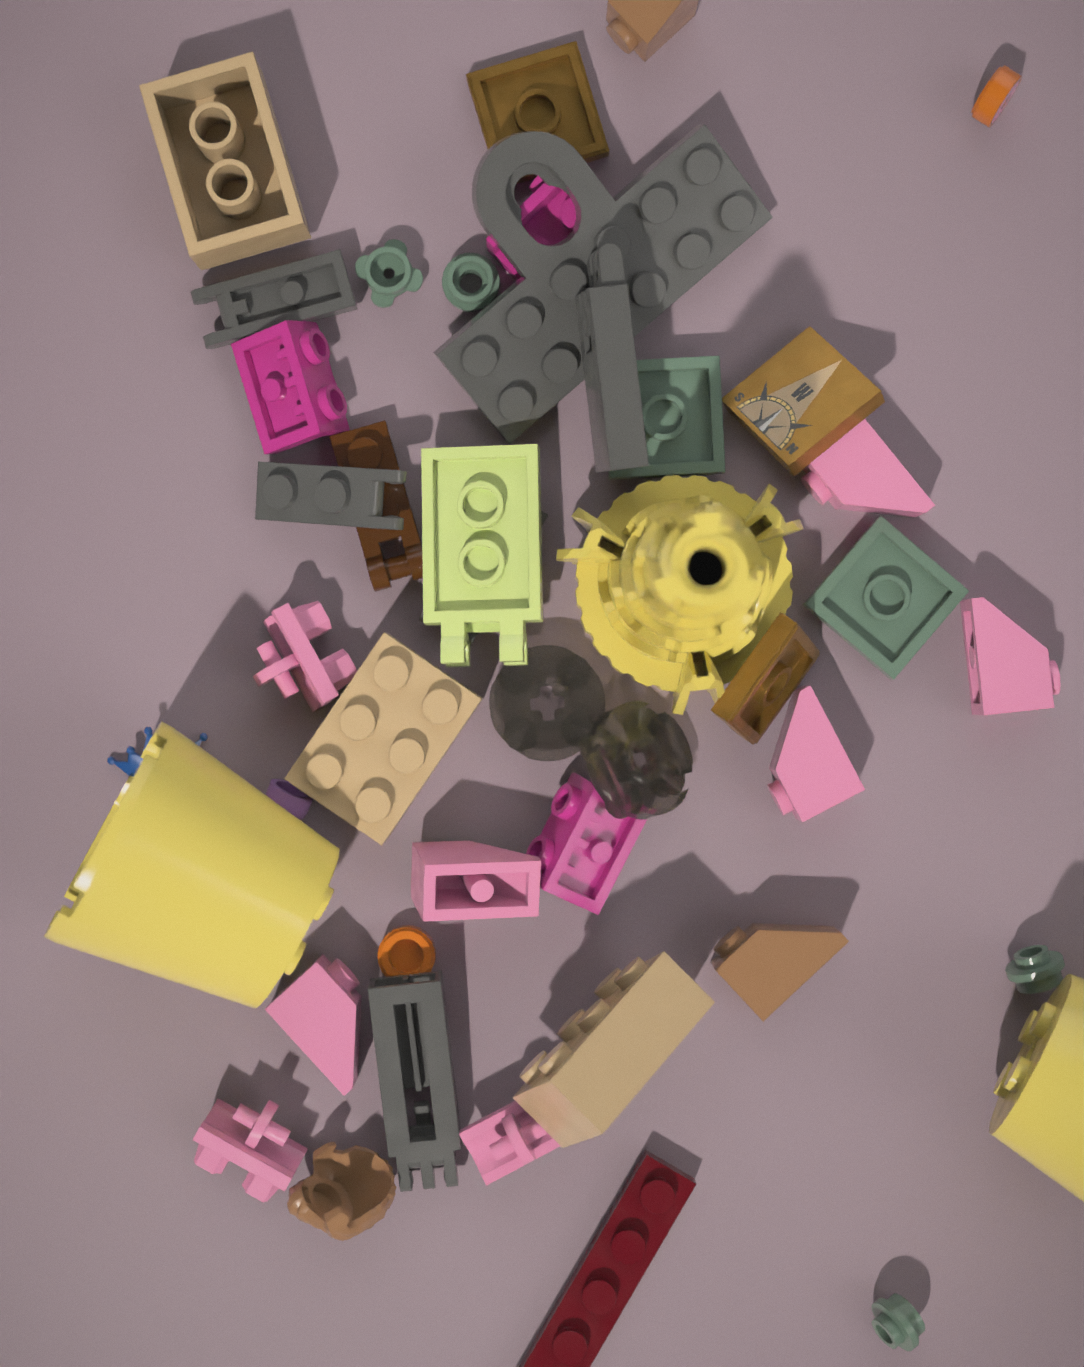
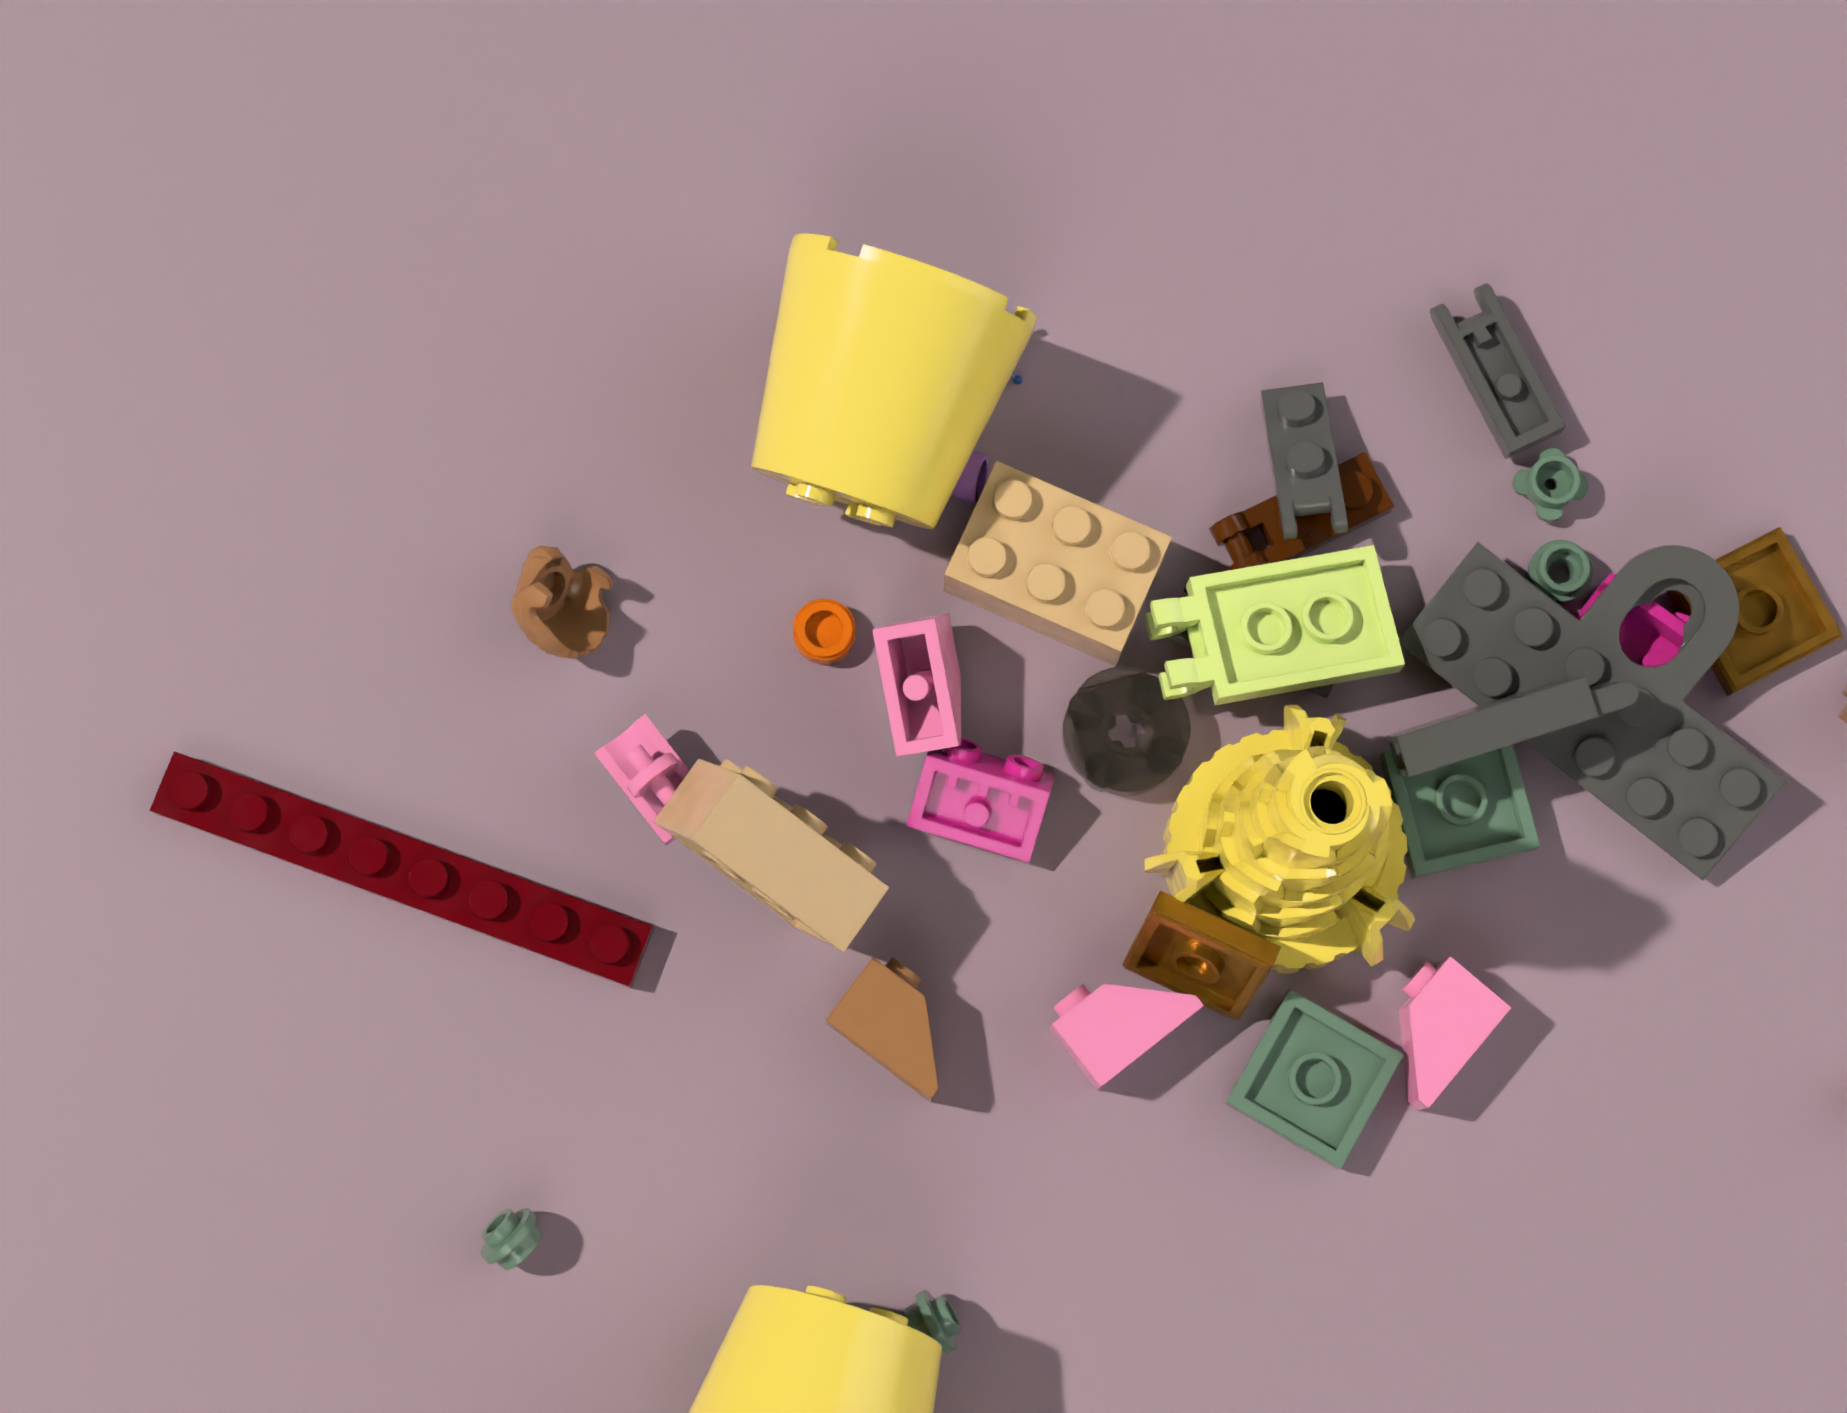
camera: 75 degrees right, 10 degrees down
tan brick [139,52,312,271] -> none
bright pink hips [193,1098,308,1203] -> none
dark pink bracket [231,320,349,455] -> none
bright pink hips [253,601,358,712] -> none
bright pink slope [265,954,362,1096] -> none
dark grey hinge [367,971,462,1192] -> none
clear smoke plate [580,701,693,820] -> none
pearl gold tile [722,326,885,476] -> none
bright pink slope [960,597,1060,715] -> none

